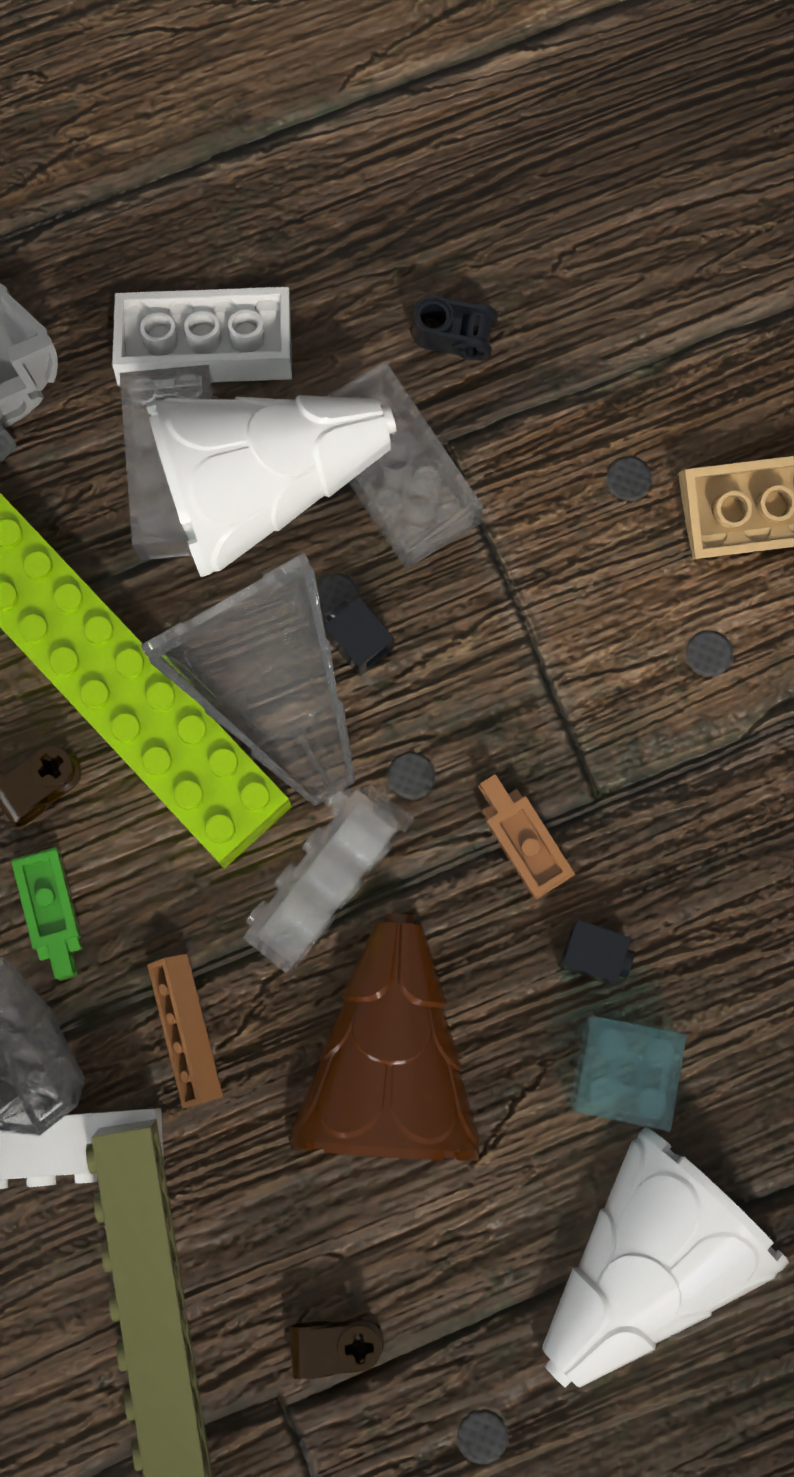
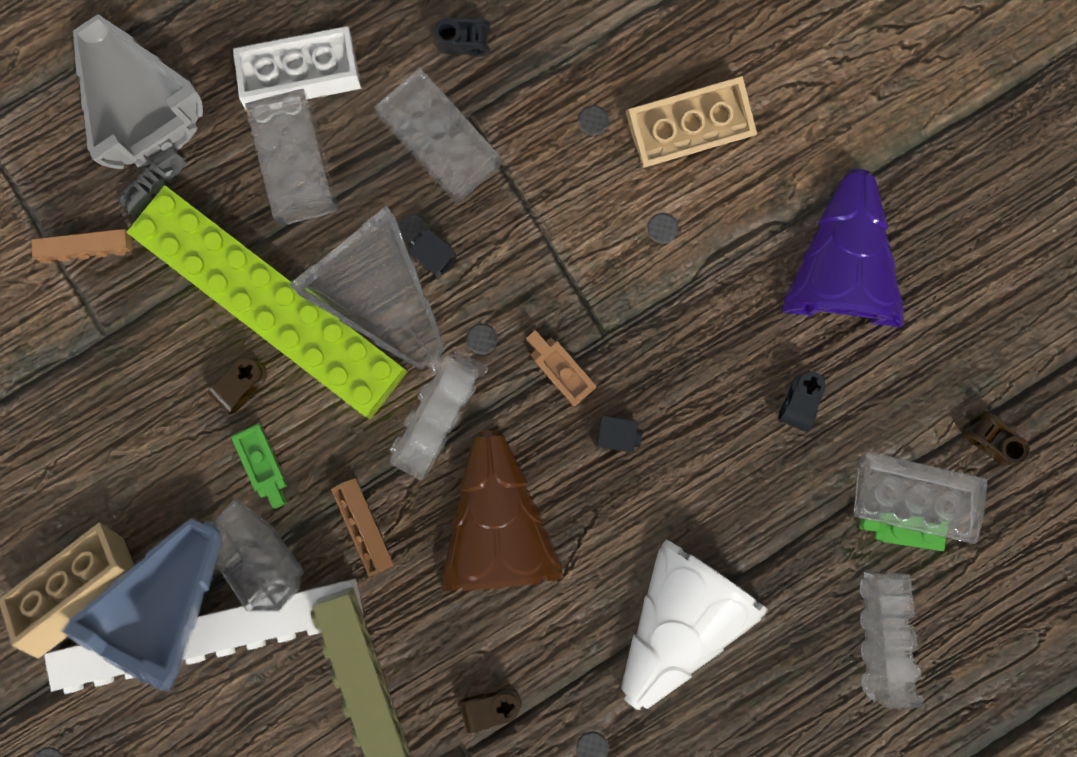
camera: 10 degrees left, 5 degrees up
white cone [146,395,397,577] -> none
clear light blue brick [569,1016,687,1131] -> none

